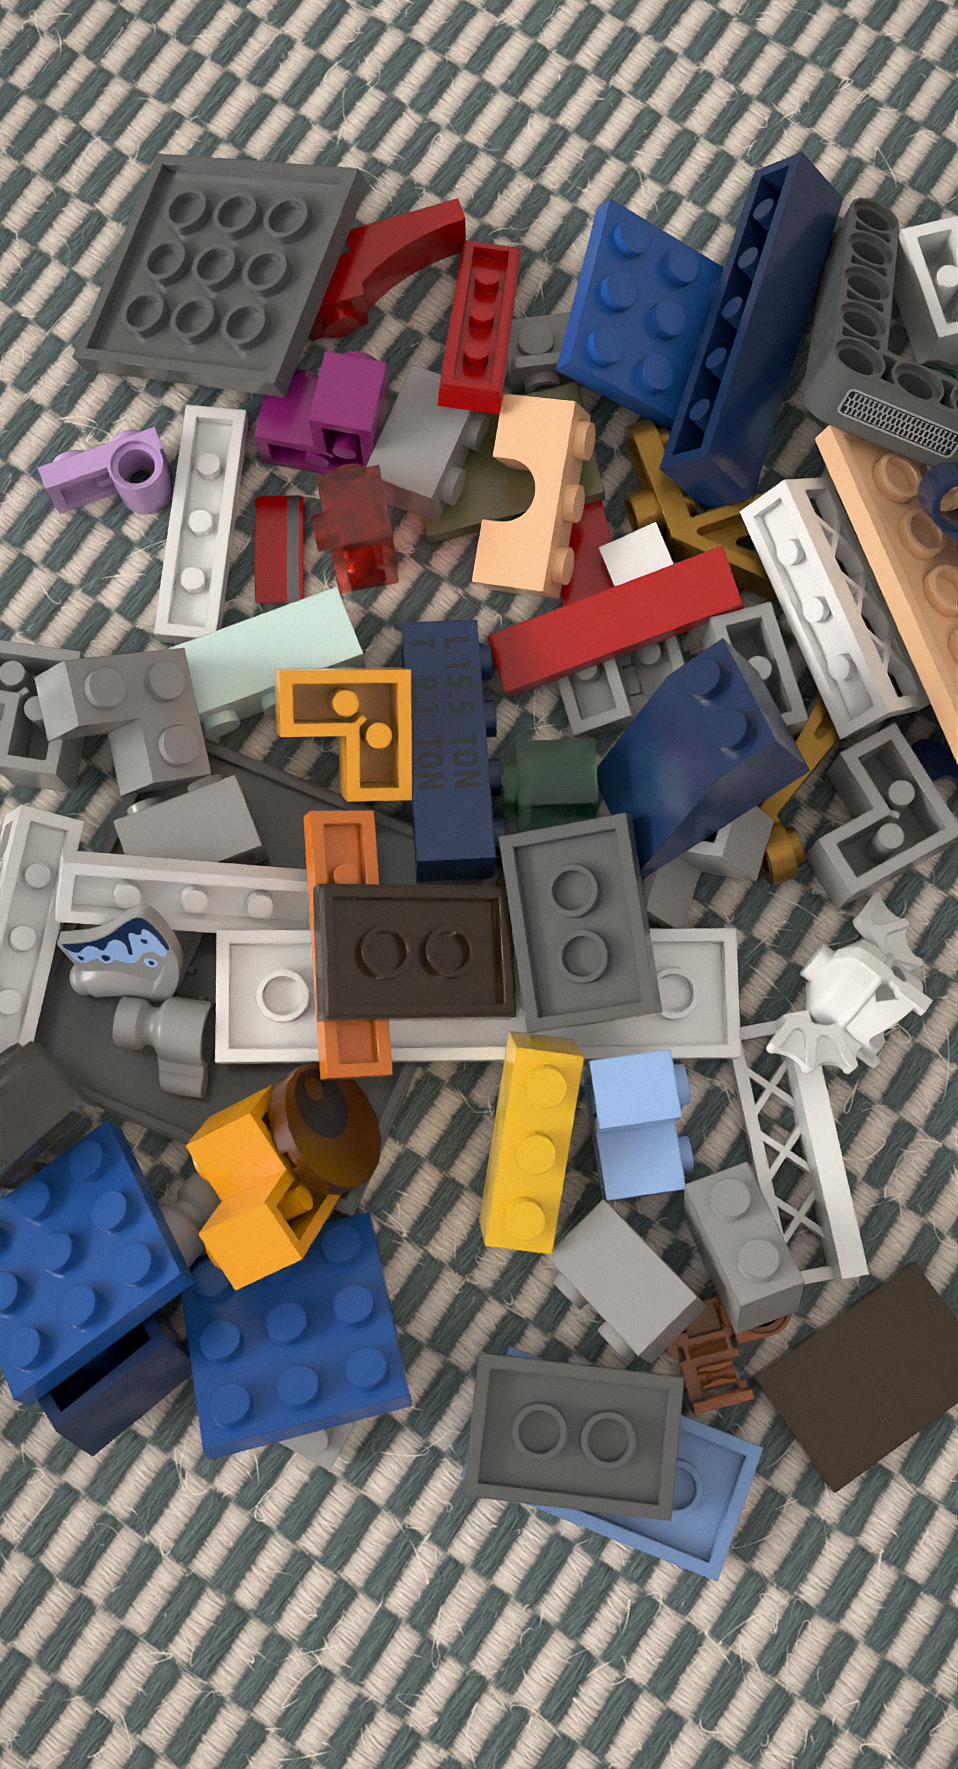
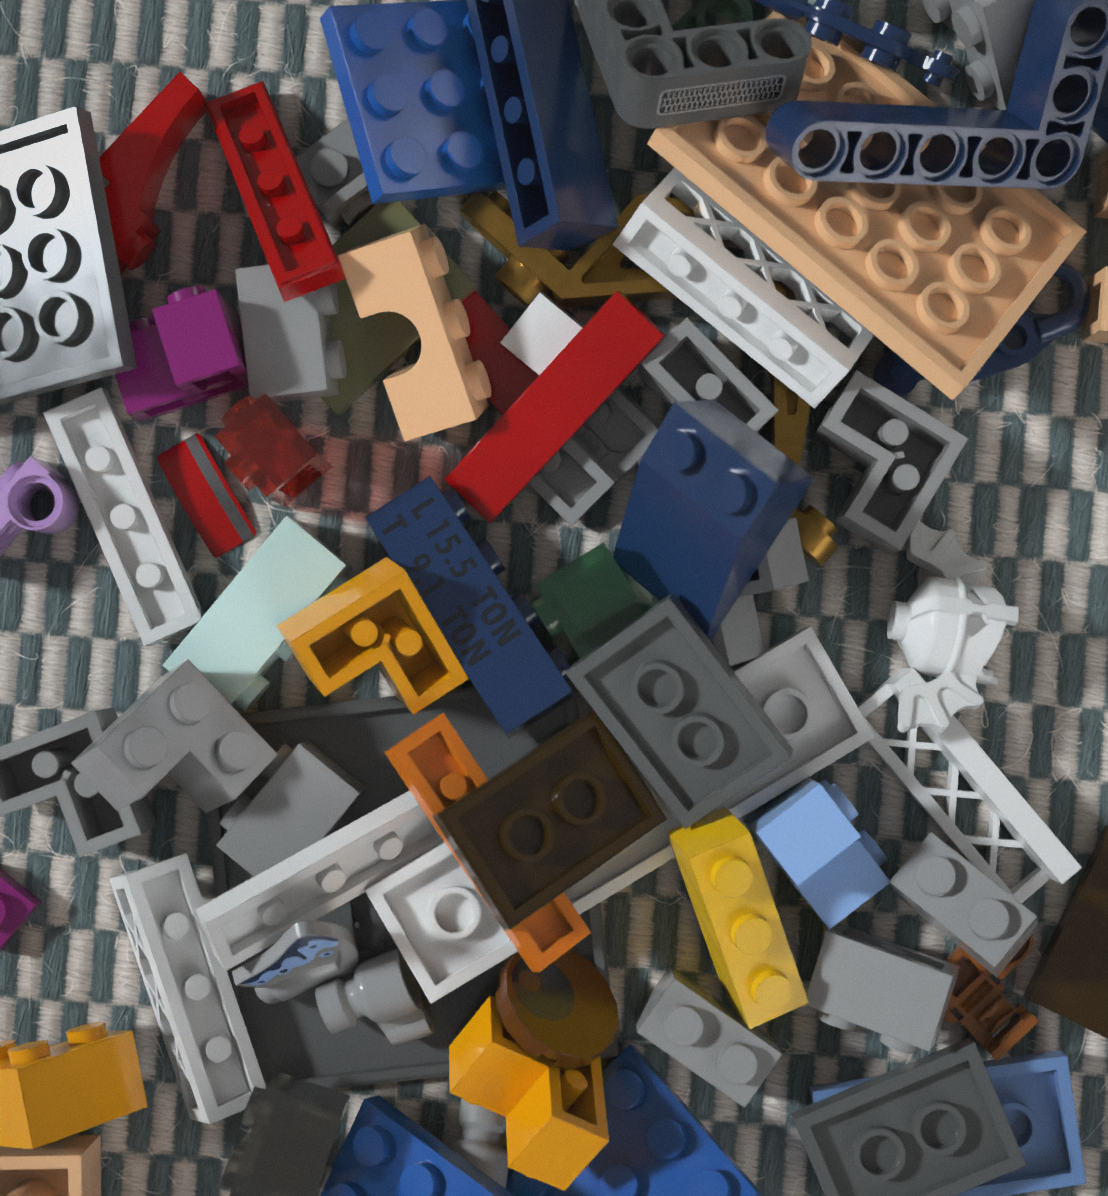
camera: 25 degrees left, 10 degrees up
none -> light grey brick [634,965,782,1108]

